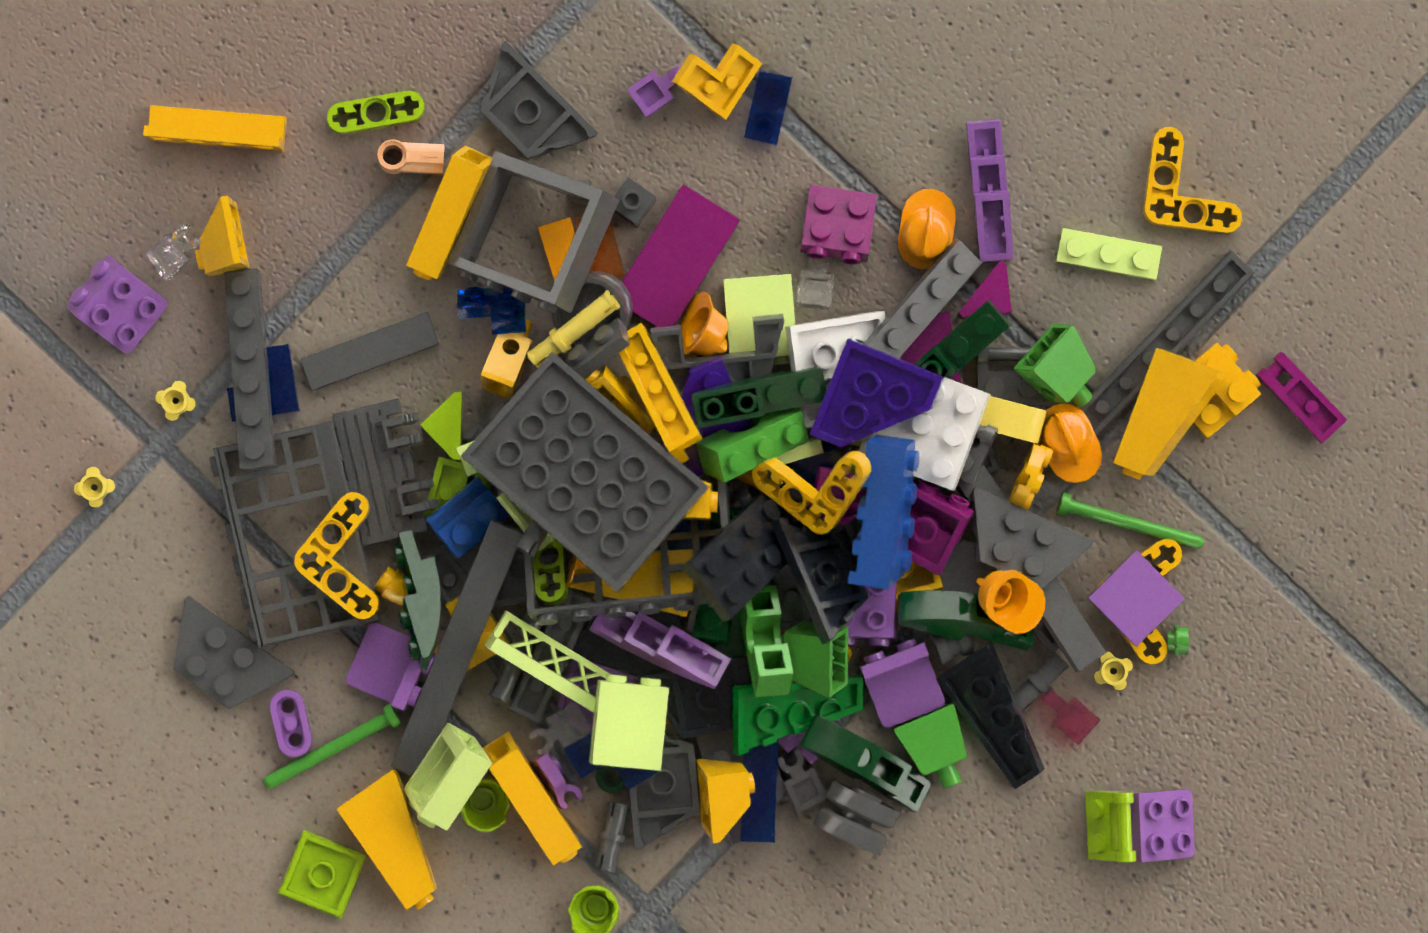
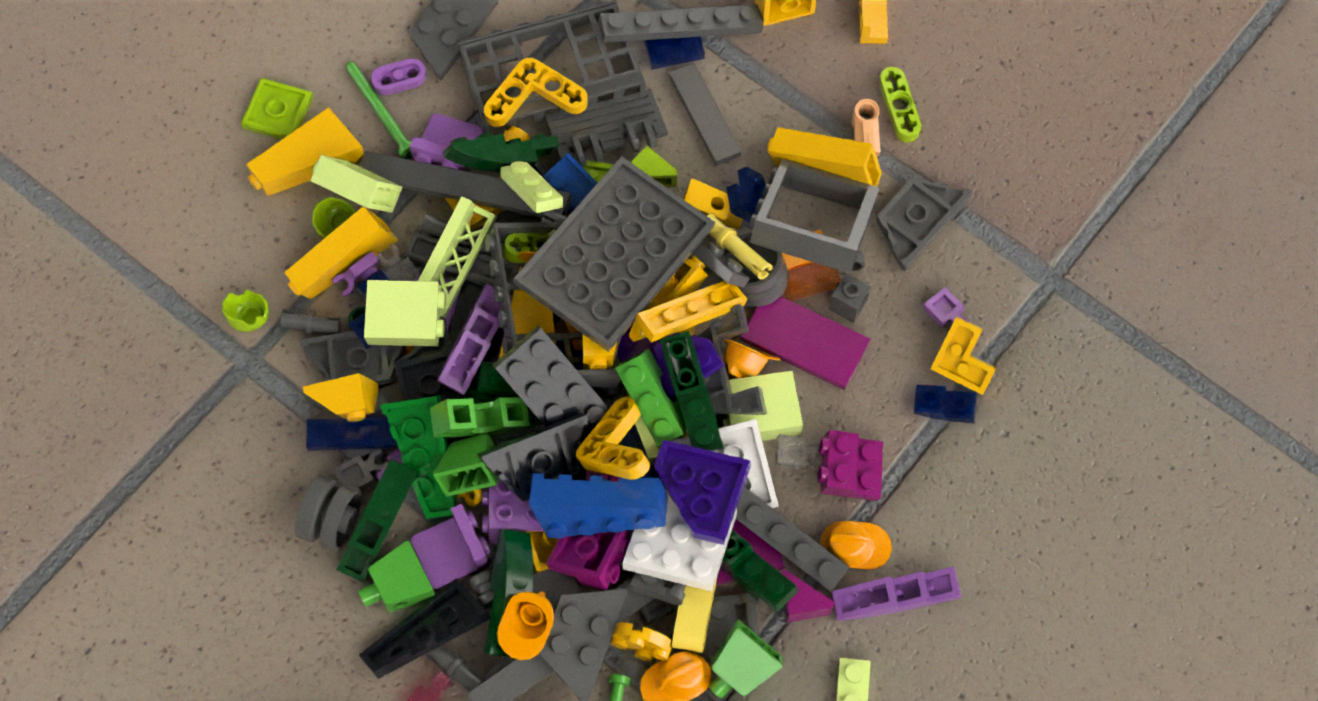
camera: 85 degrees right, 20 degrees down
none -> yellowish green plate [500,161,563,213]

